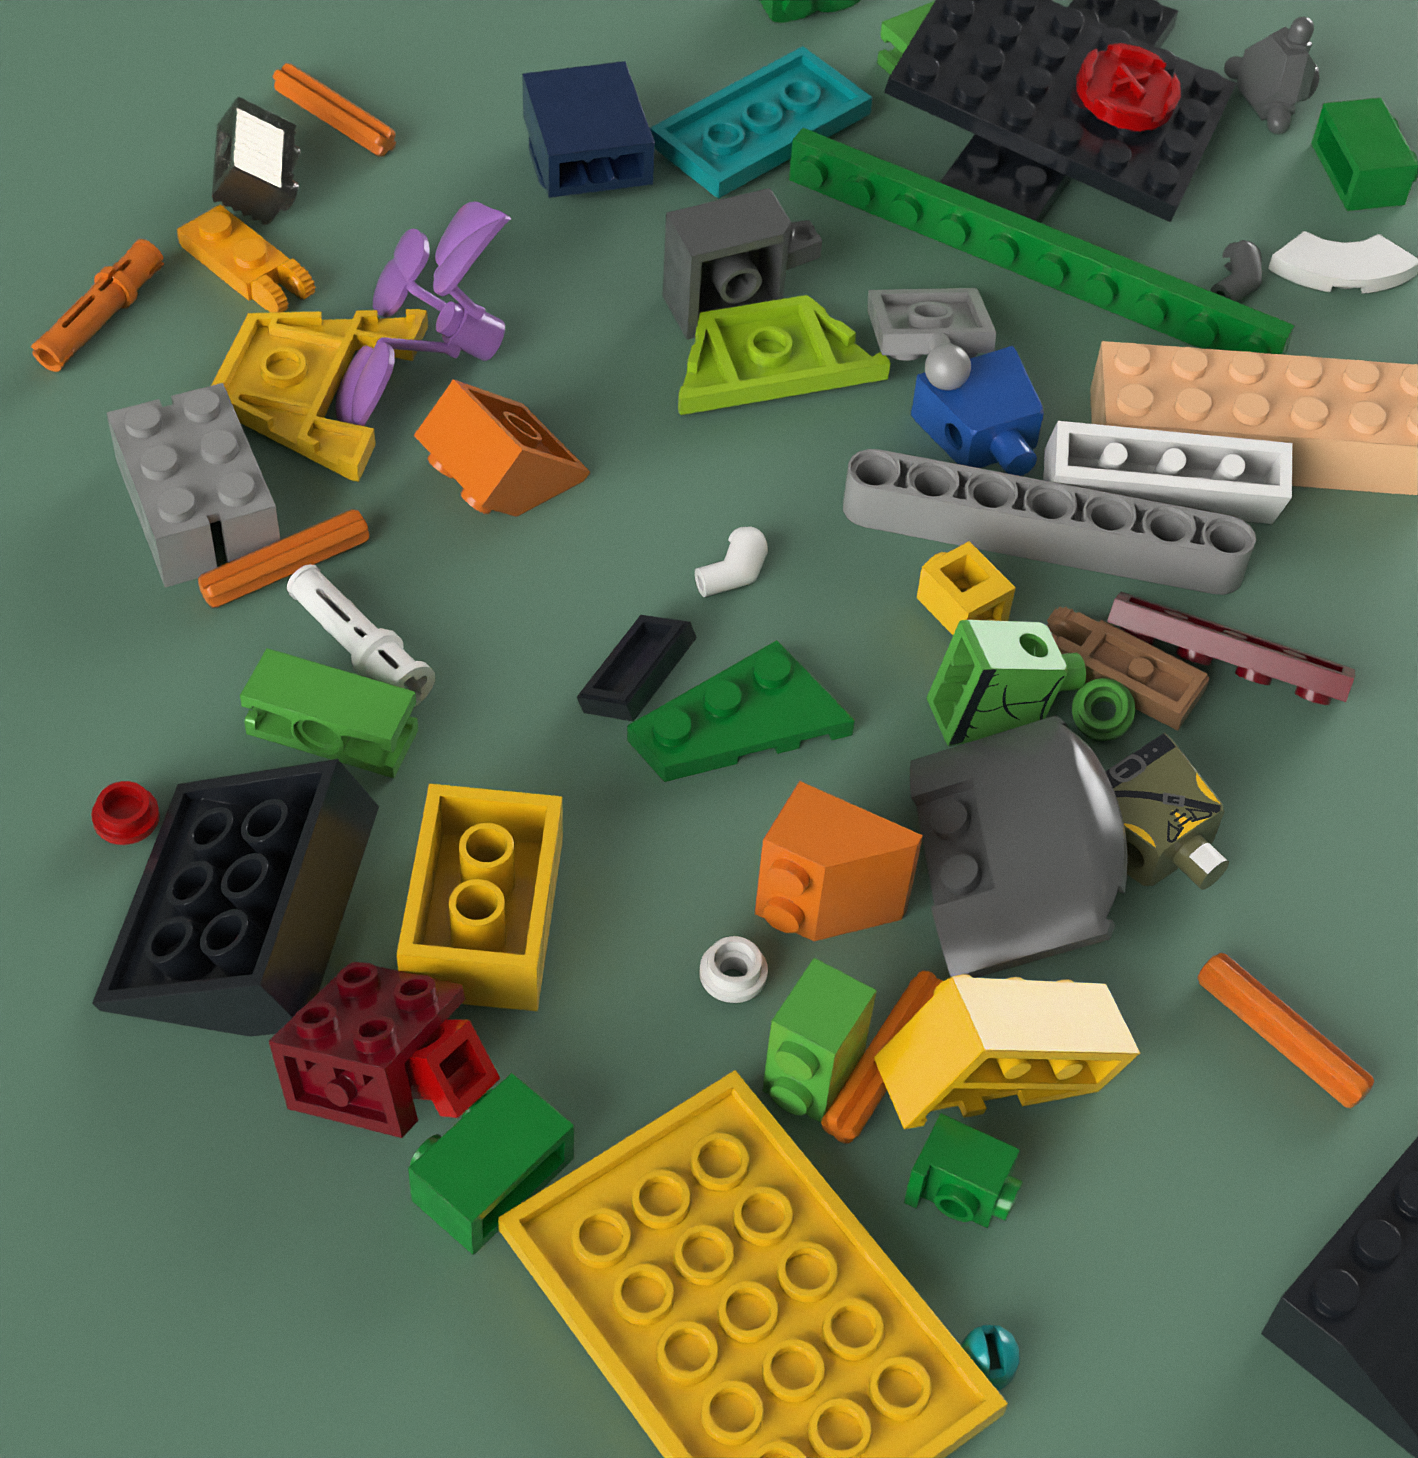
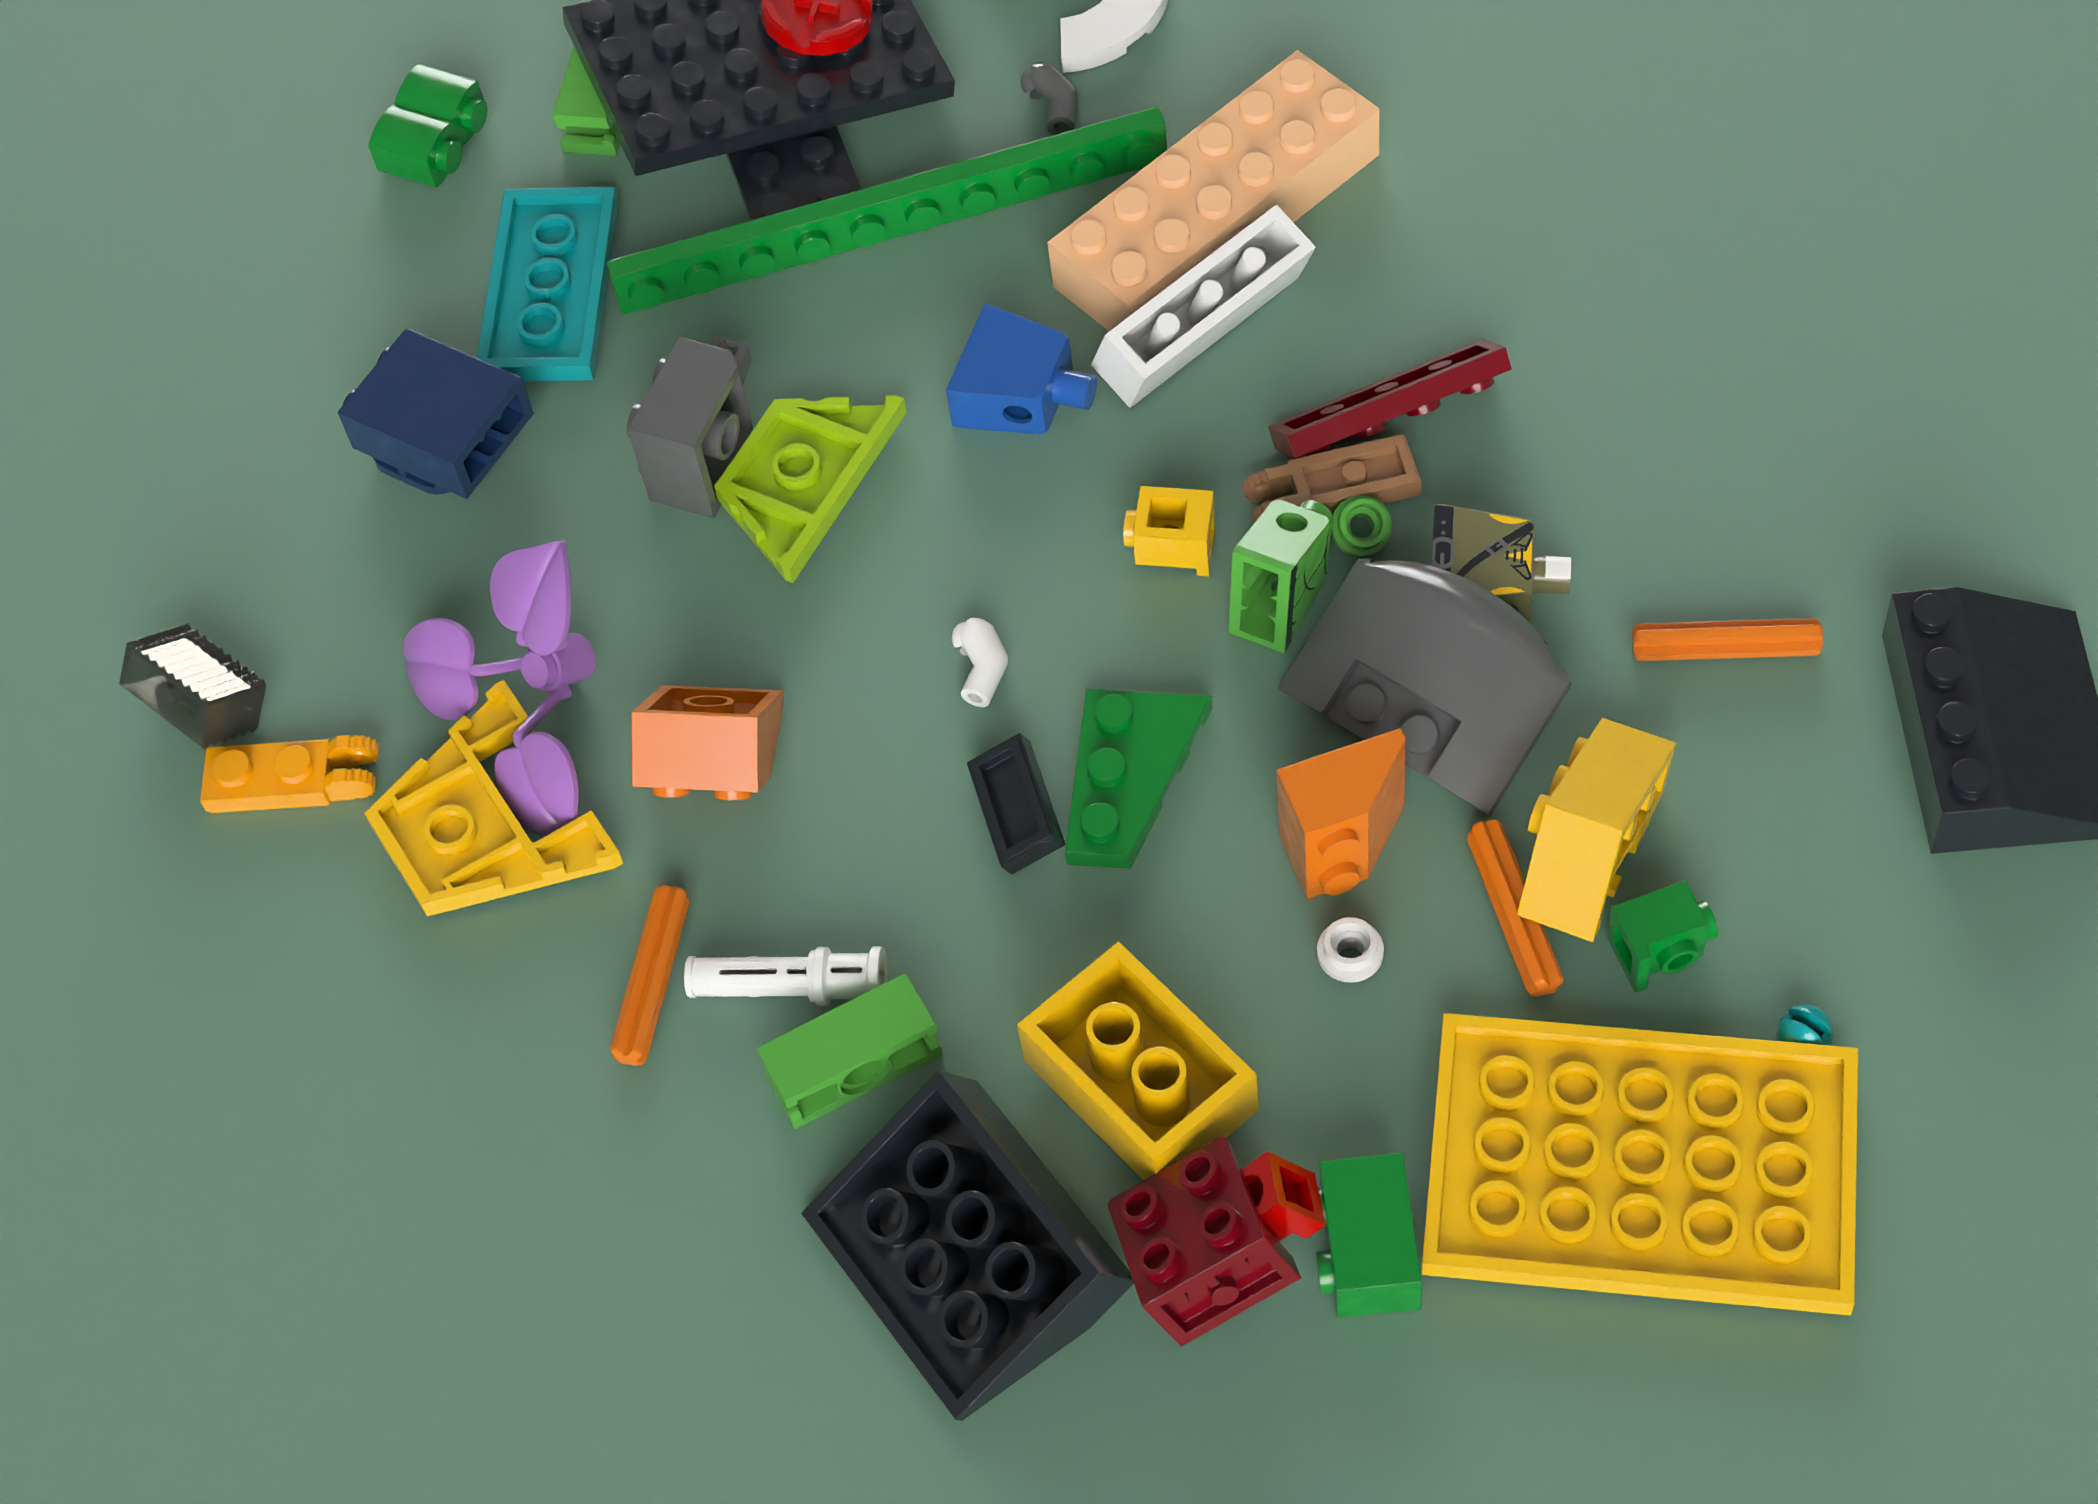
camera: 35 degrees left, 5 degrees up
orange pin [31,239,164,372] -> none
red plate [91,781,160,845] -> none
light grey piece [107,383,280,587] -> none
orange axle [273,63,396,157] -> none
bright green brick [762,958,877,1123] -> none
light grey beam [843,449,1256,595] -> none
light grey plate [867,288,996,391] -> none

